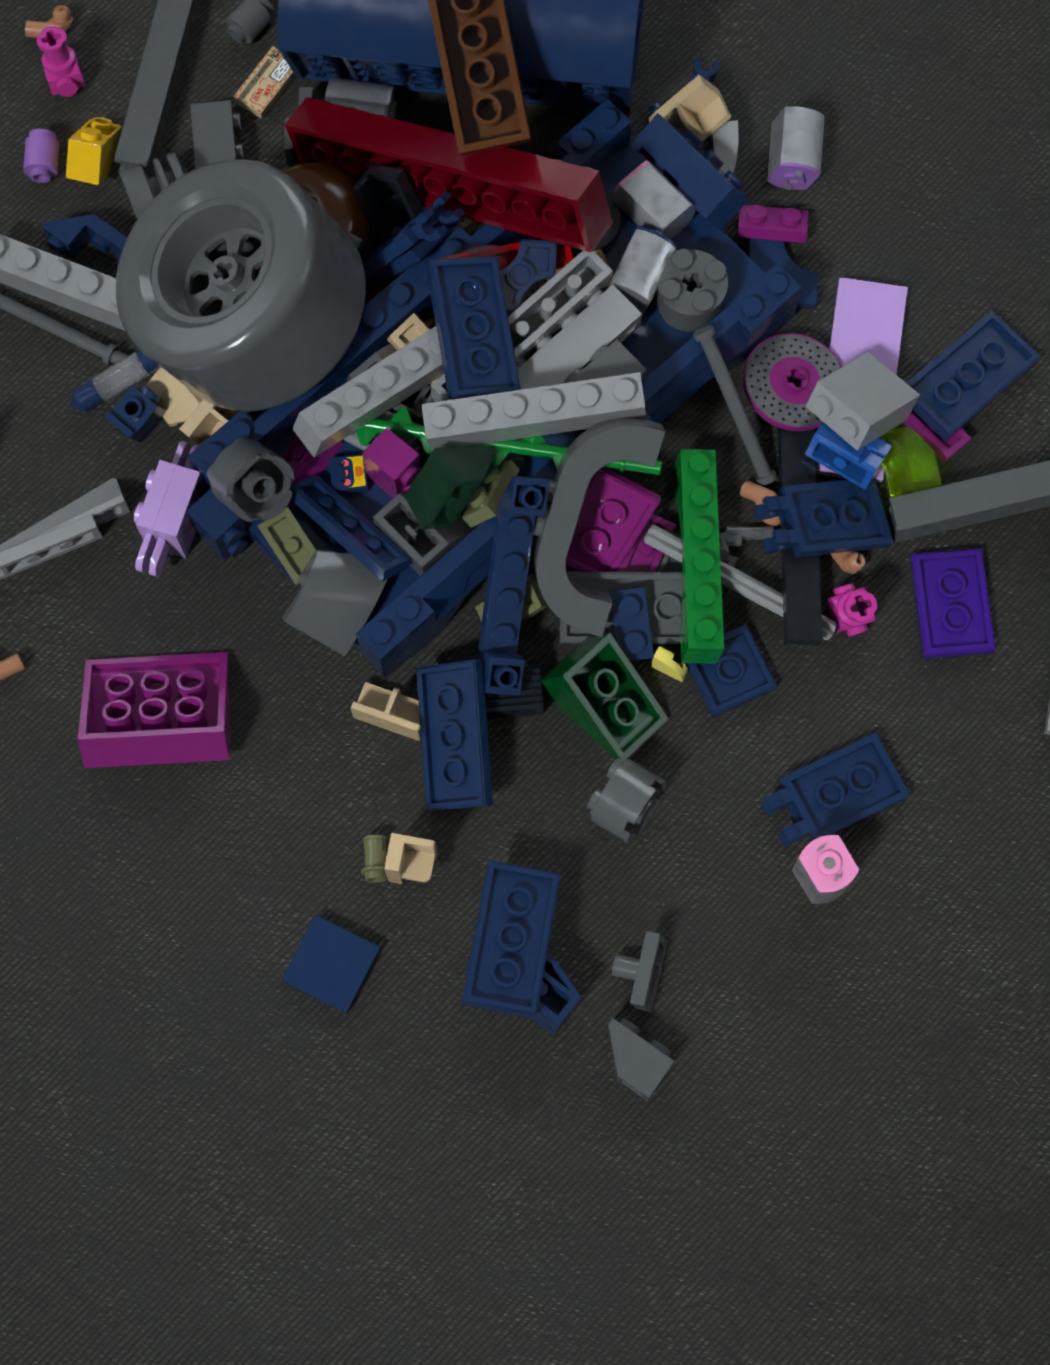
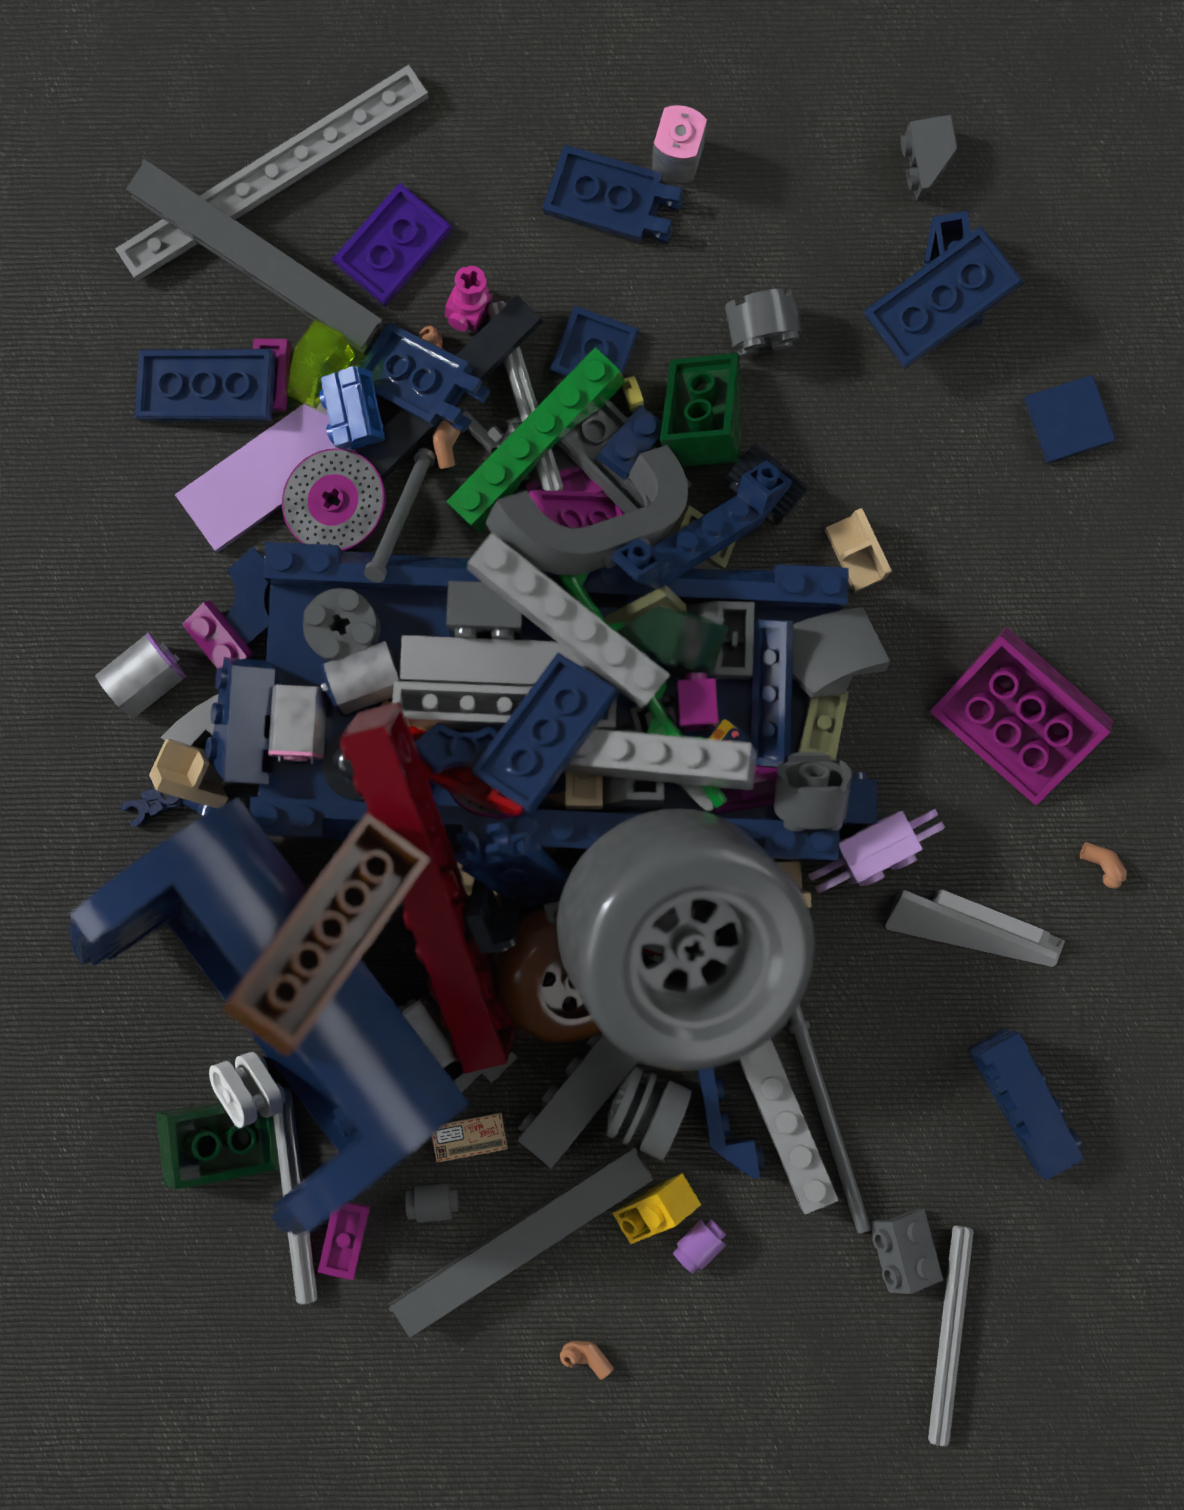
camera: 135 degrees left, 10 degrees up
dark pink connector [36,26,85,97] -> none
clear piece [71,351,161,412] -> none
dark blue brick [104,385,166,443] -> none
olive pin [361,835,387,883] -> none
tan panel [384,833,438,884] -> none
dark blue tile [416,660,493,811] -> none
dark grey tile [612,931,668,1013] -> none
light grey brick [806,352,920,451] -> none

